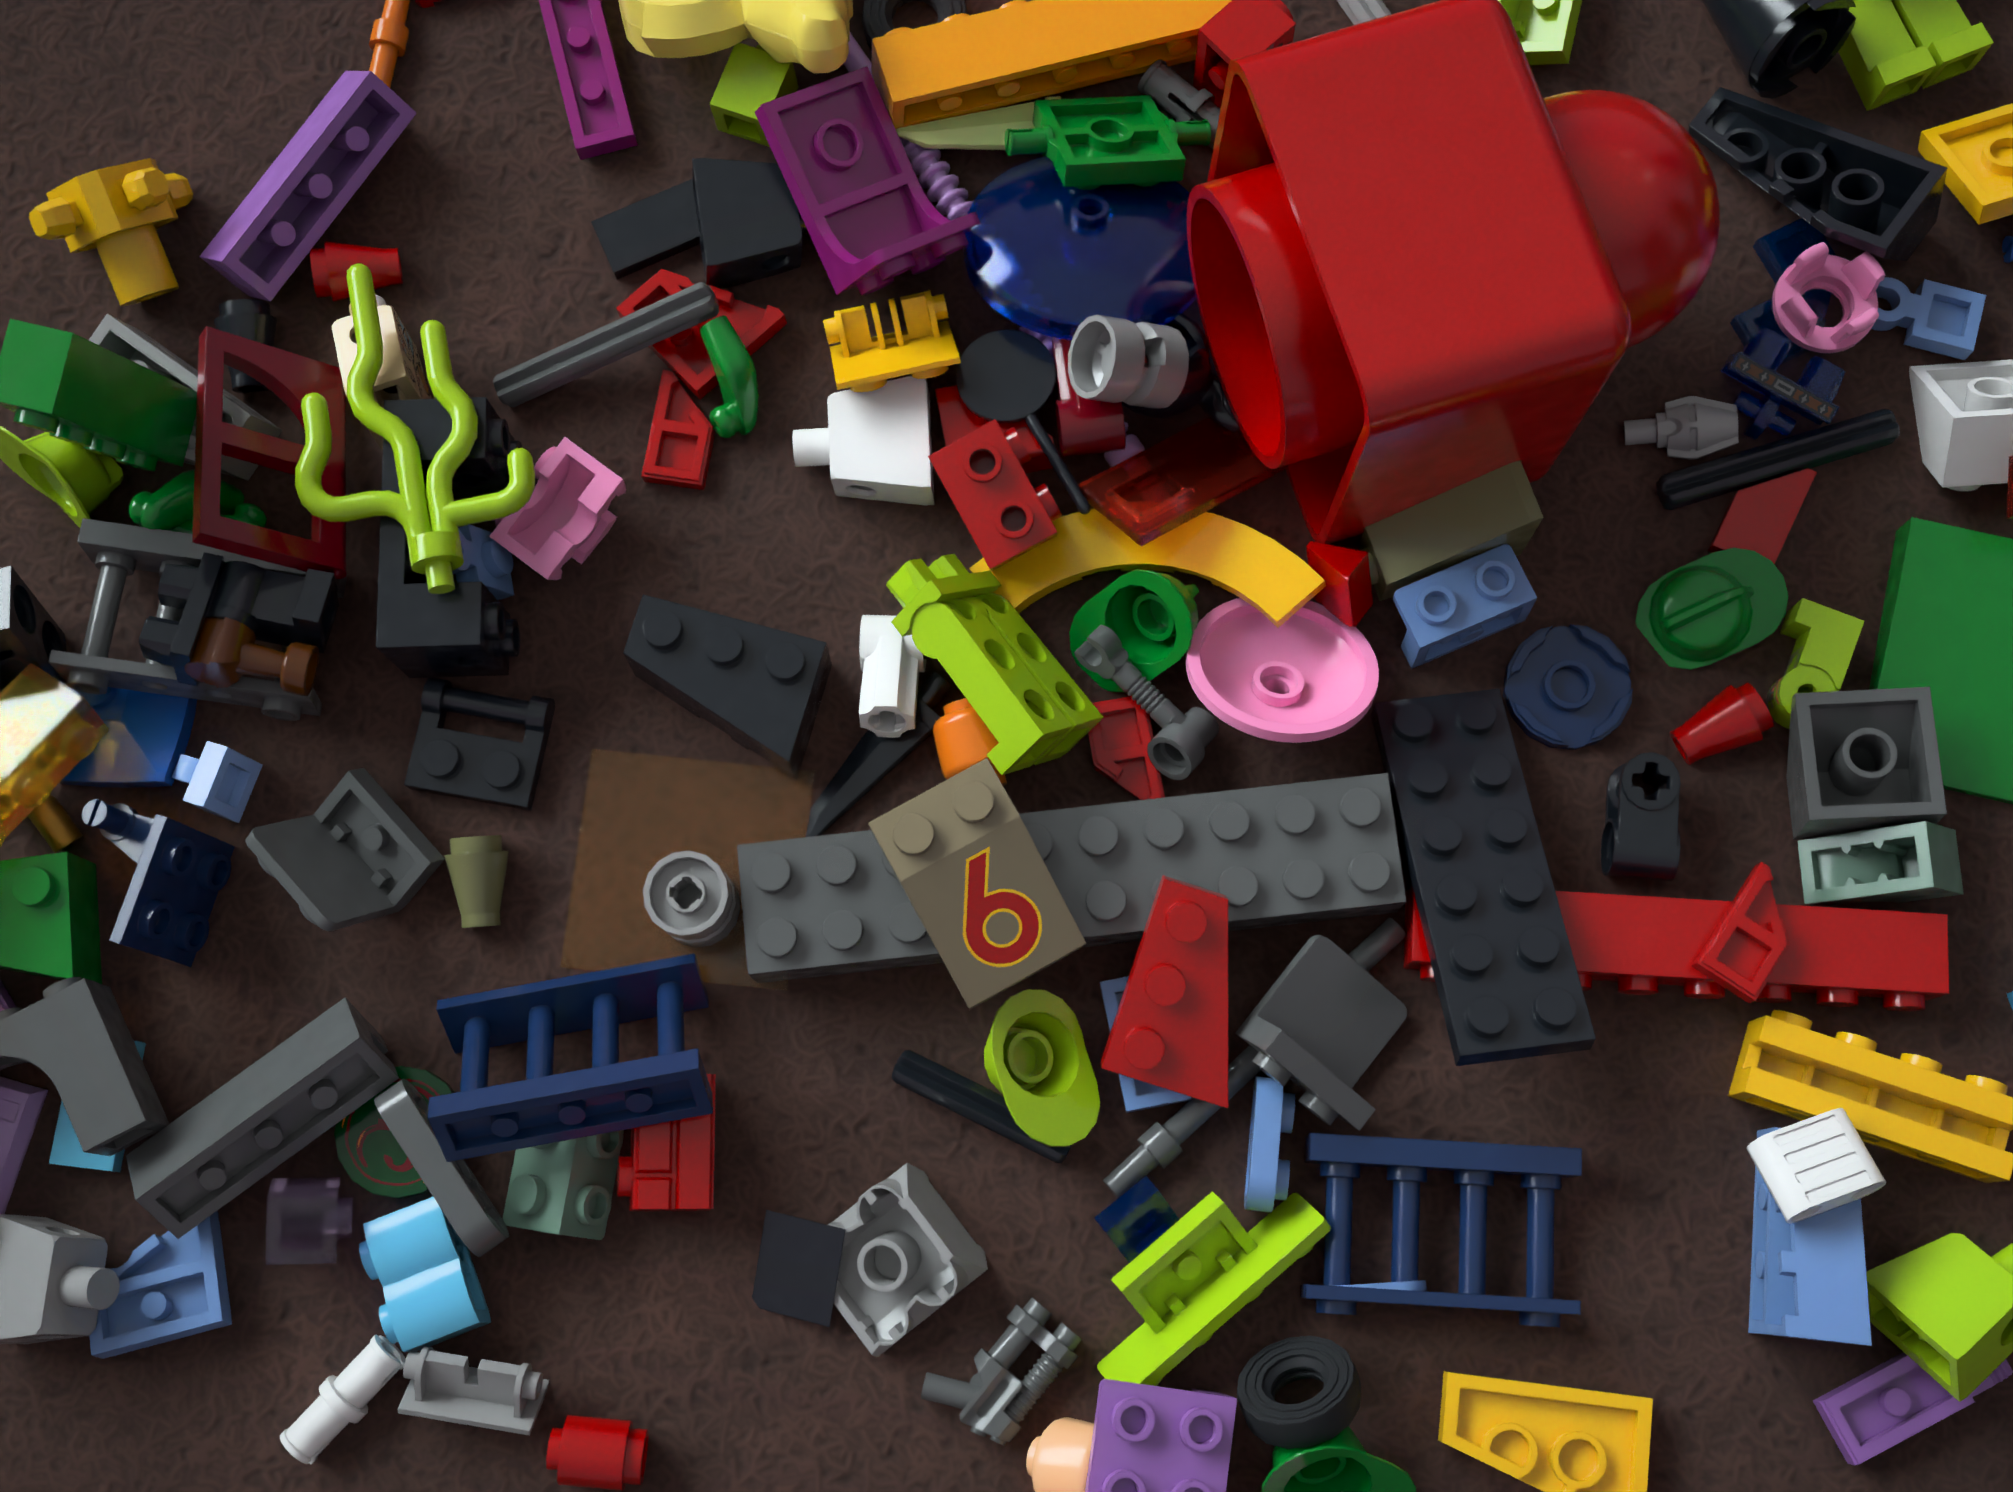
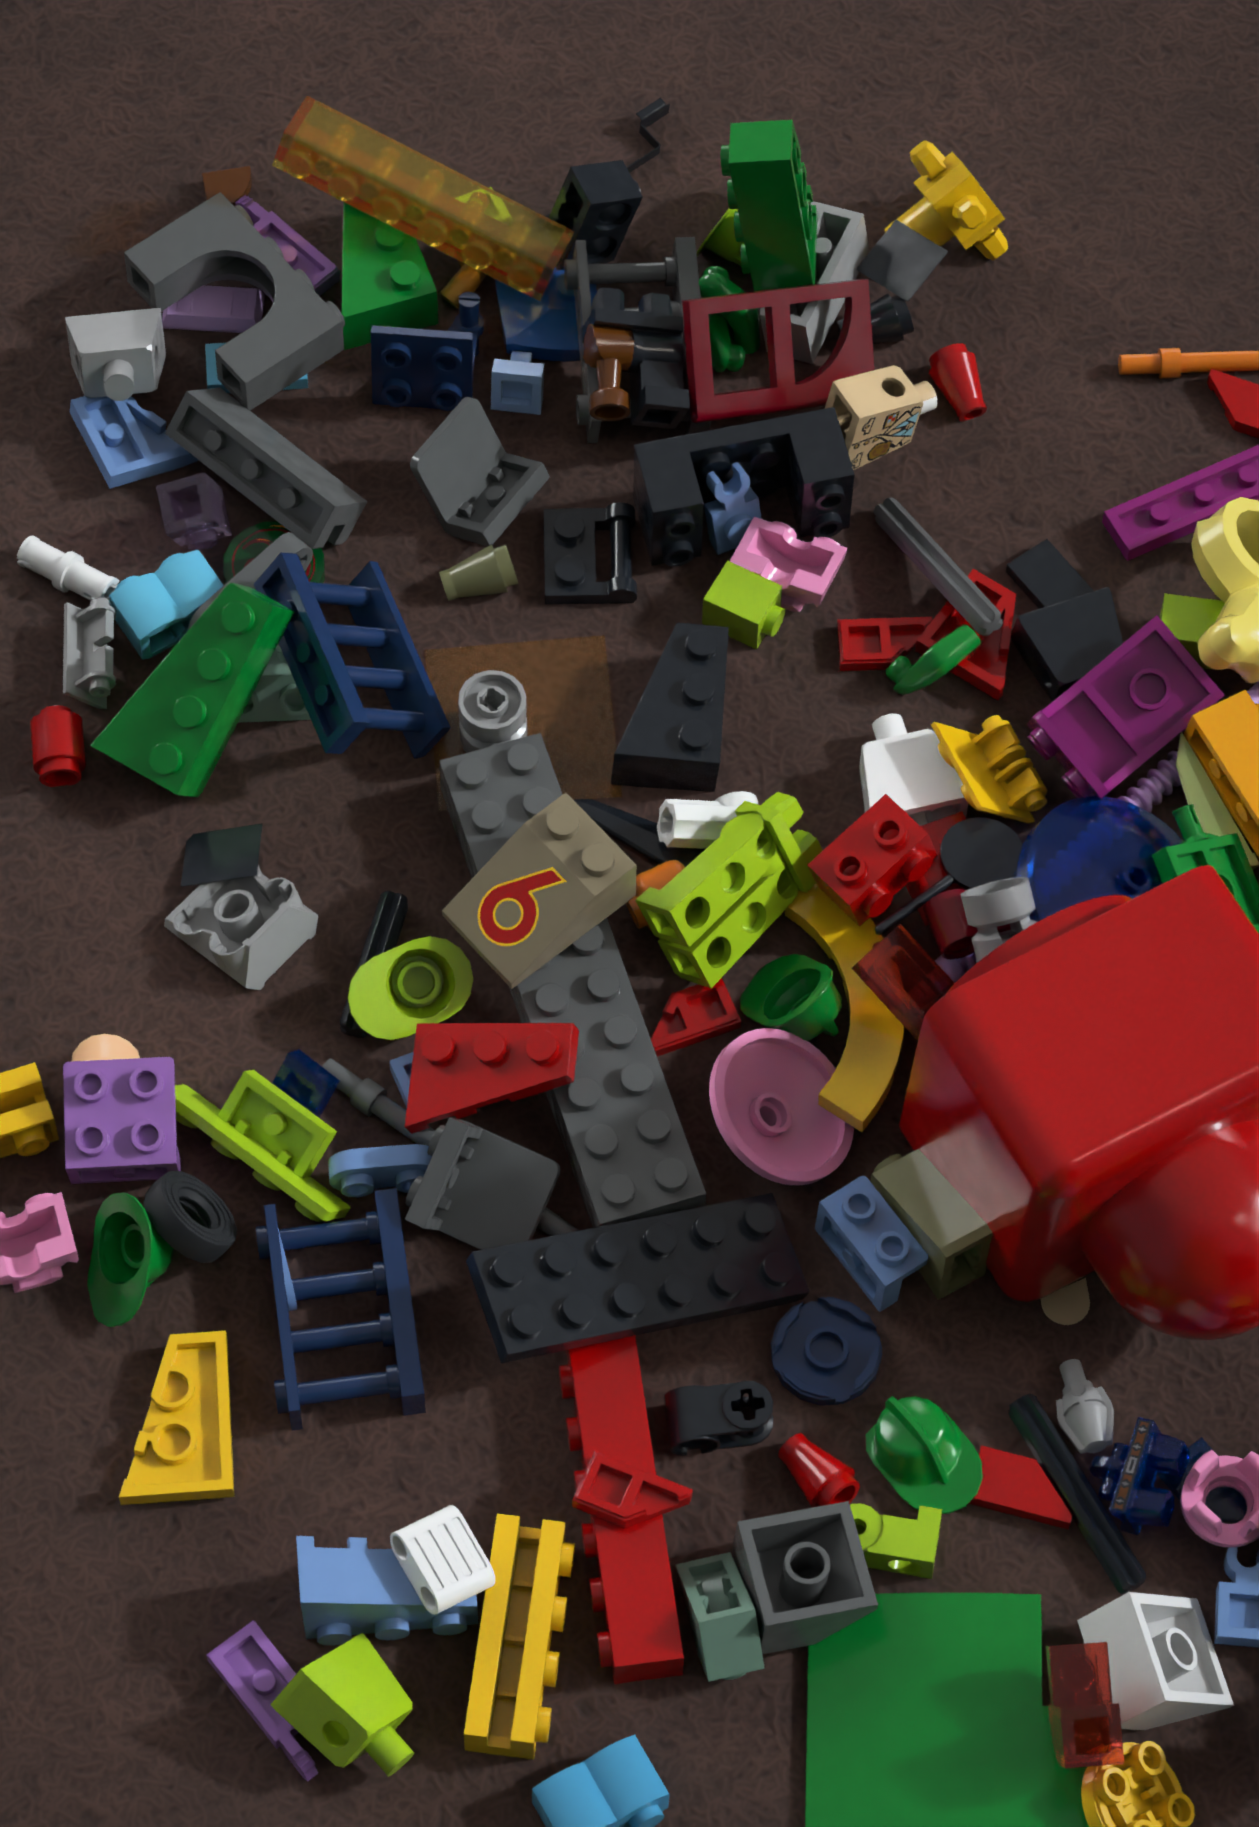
camera: 70 degrees right, 15 degrees down
medium lavender brick [199,70,417,302] -> none
lime plant [295,263,535,594] -> none
red brick [617,1074,716,1211] -> none
dark grey piece [921,1297,1082,1446] -> none
dark grey brick [1074,624,1219,780] -> none
red slope [1306,541,1373,627] -> none
none -> green wedge [90,582,295,798]
none -> lime brick [702,560,786,649]
none -> black sticker [856,220,948,302]

